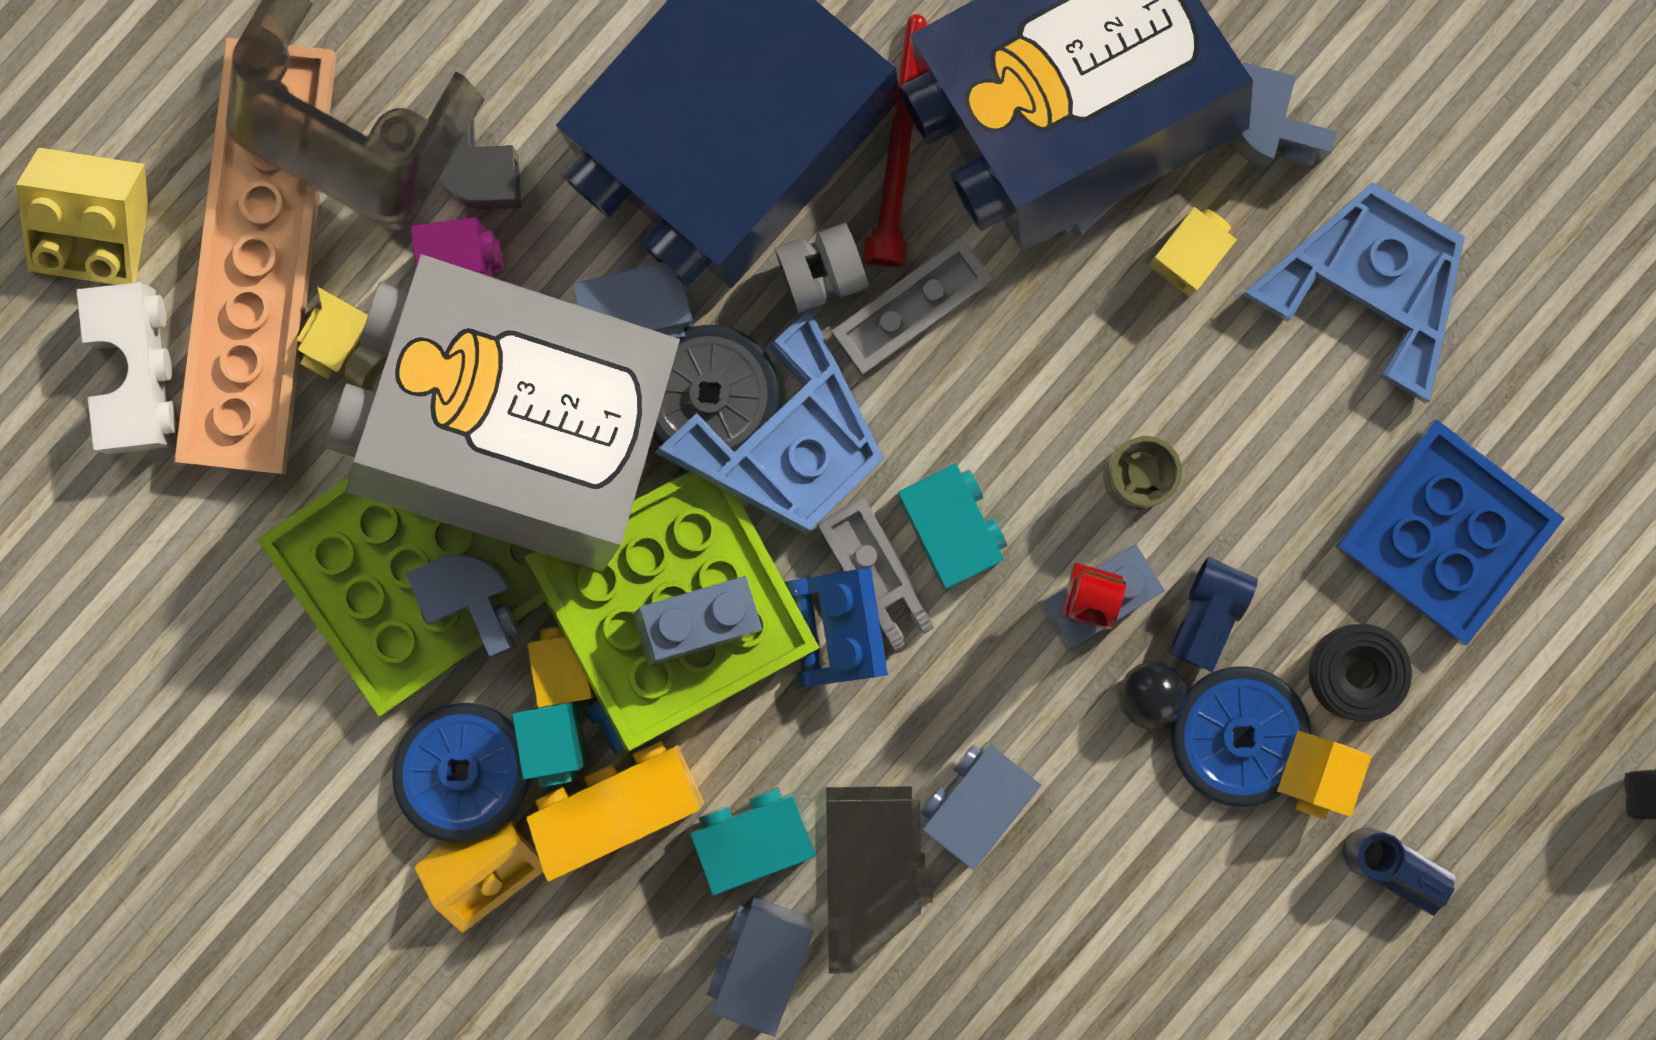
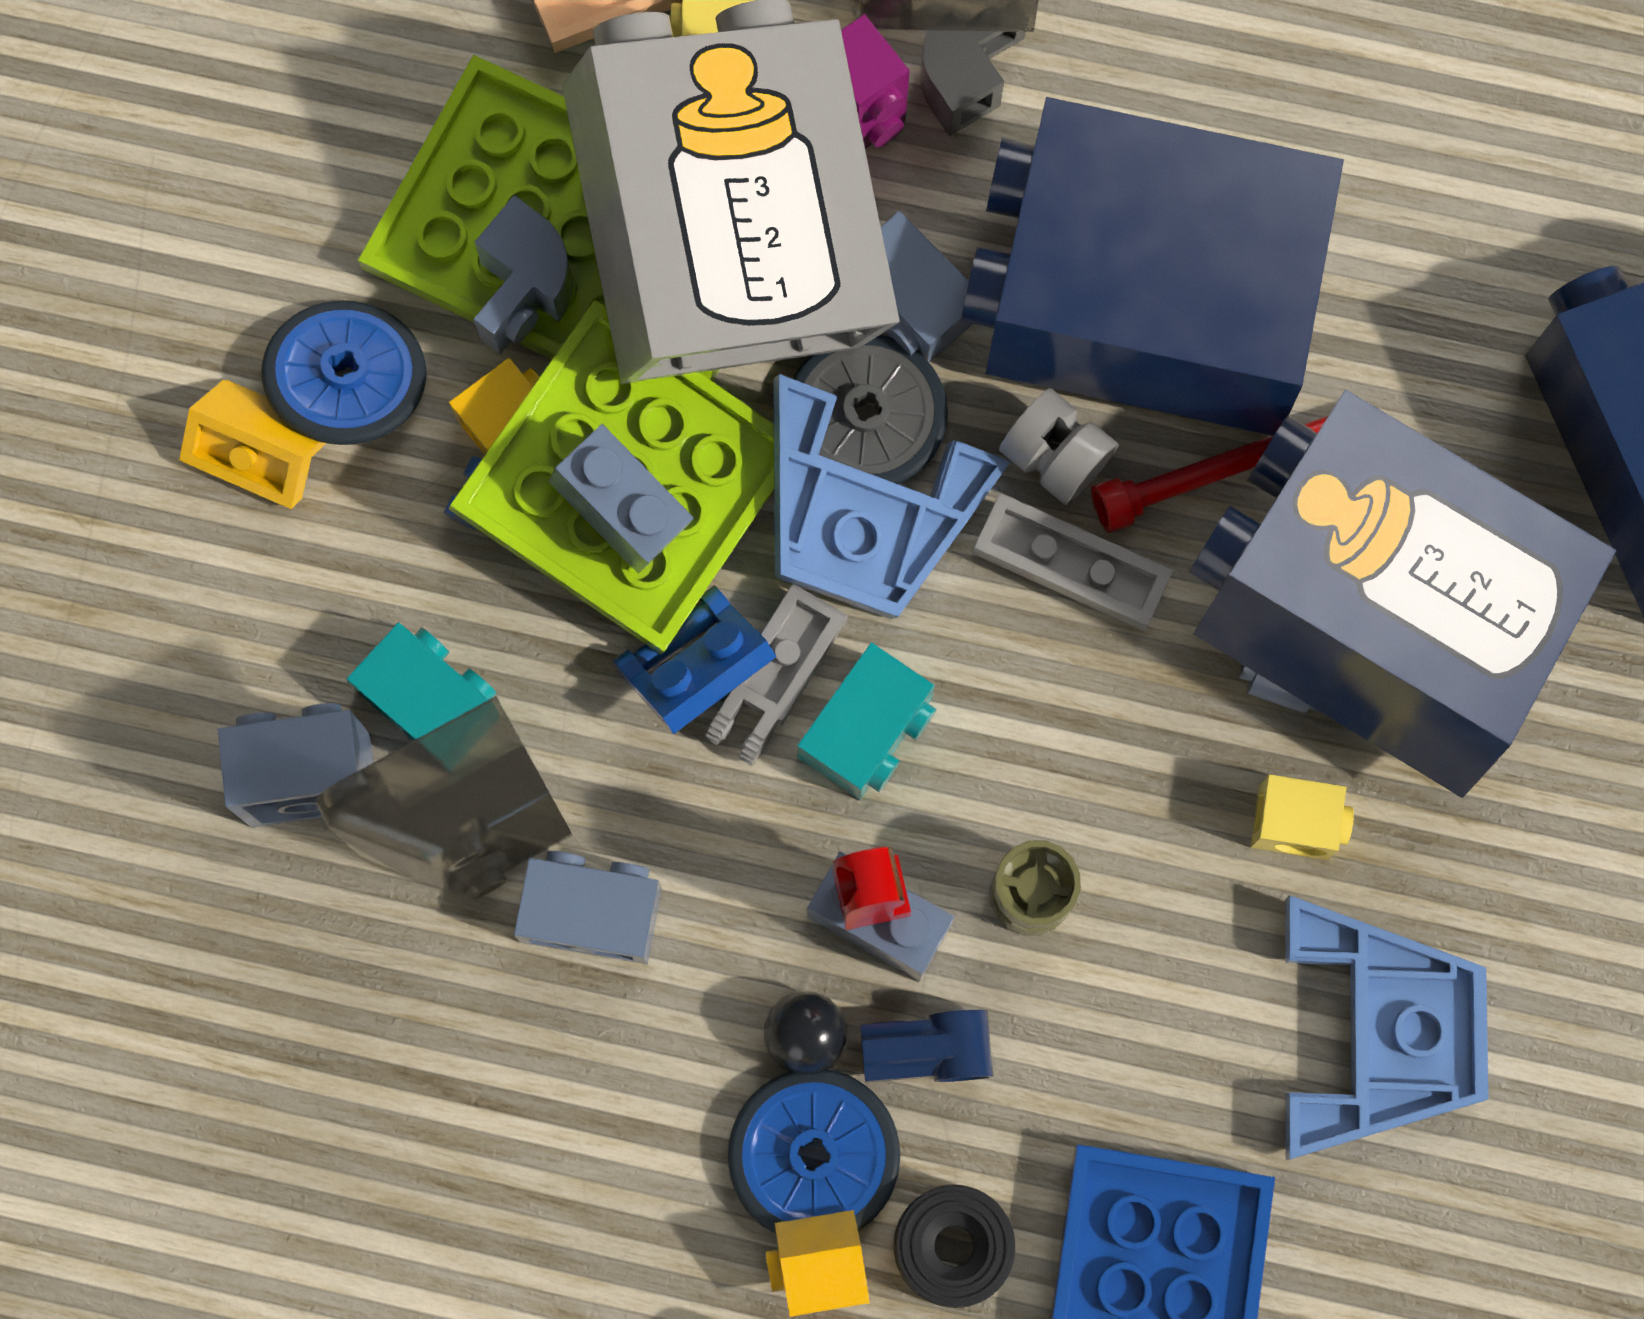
camera: 65 degrees right, 10 degrees down
teal brick [512,701,588,787] -> none
yellow slope [526,741,705,882] -> none
sand blue brick [1230,62,1337,169] -> none

